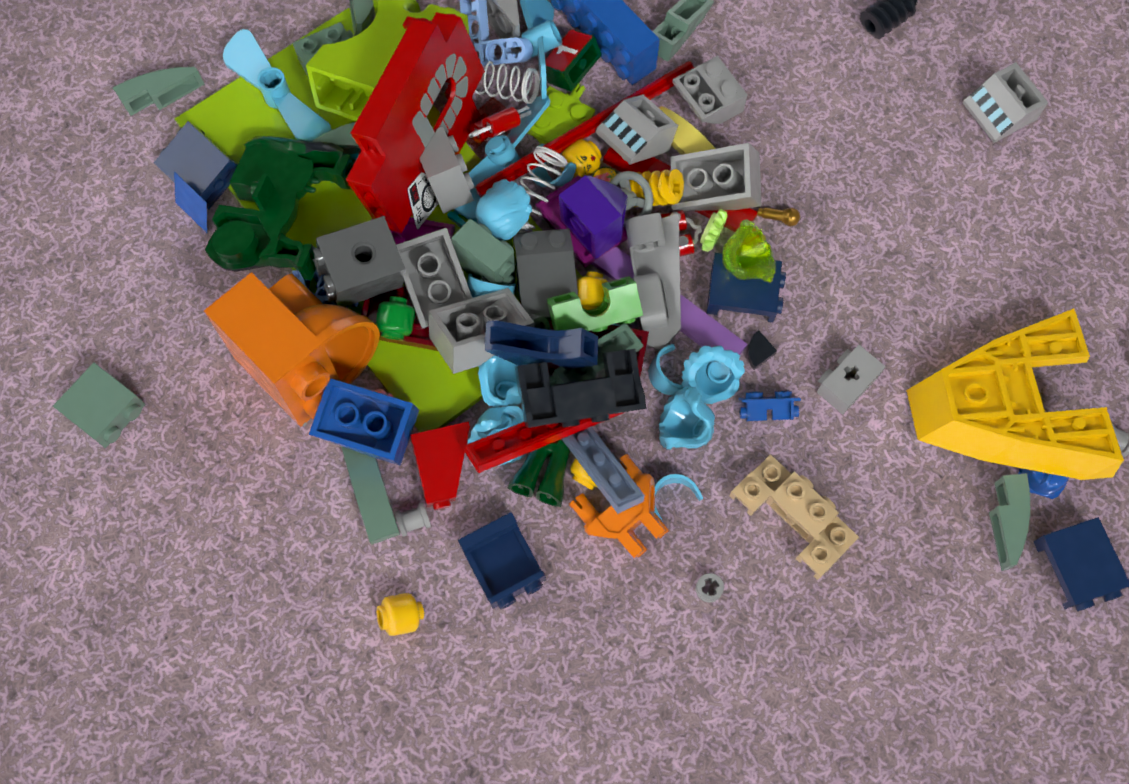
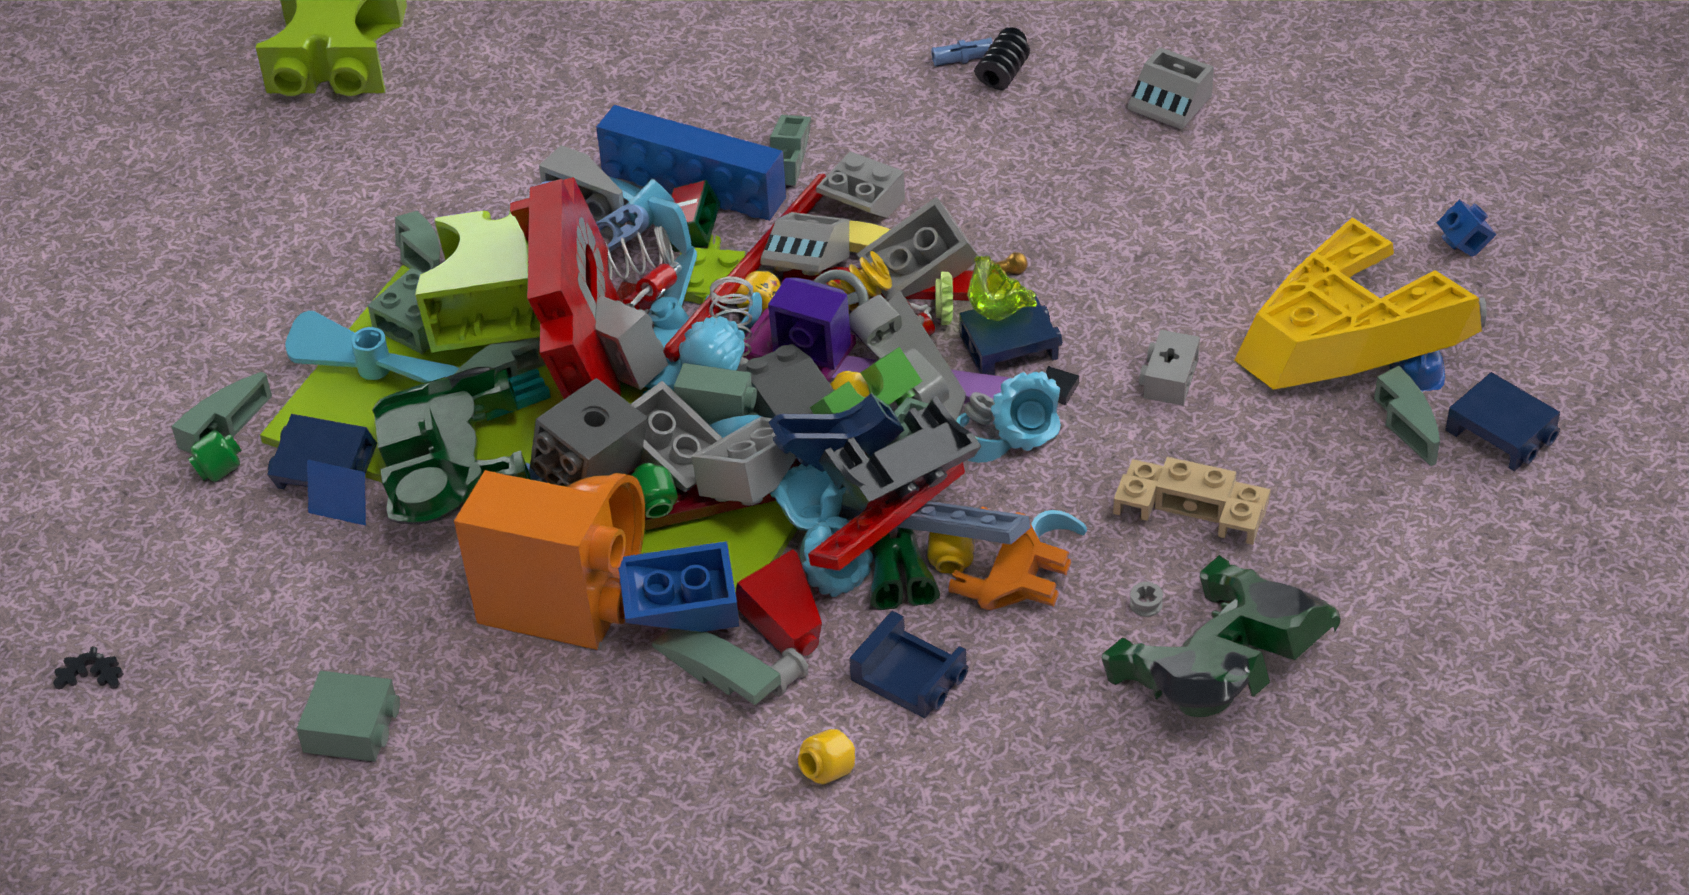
camera: 25 degrees left, 25 degrees down
sticker [407,172,439,229] -> none
medium azure hair [659,386,715,450] -> none
blue hinge [738,391,801,422] -> none
none -> green head [188,431,242,482]
none -> light grey bush [964,392,995,425]
none -> dark green animal [1101,555,1341,717]

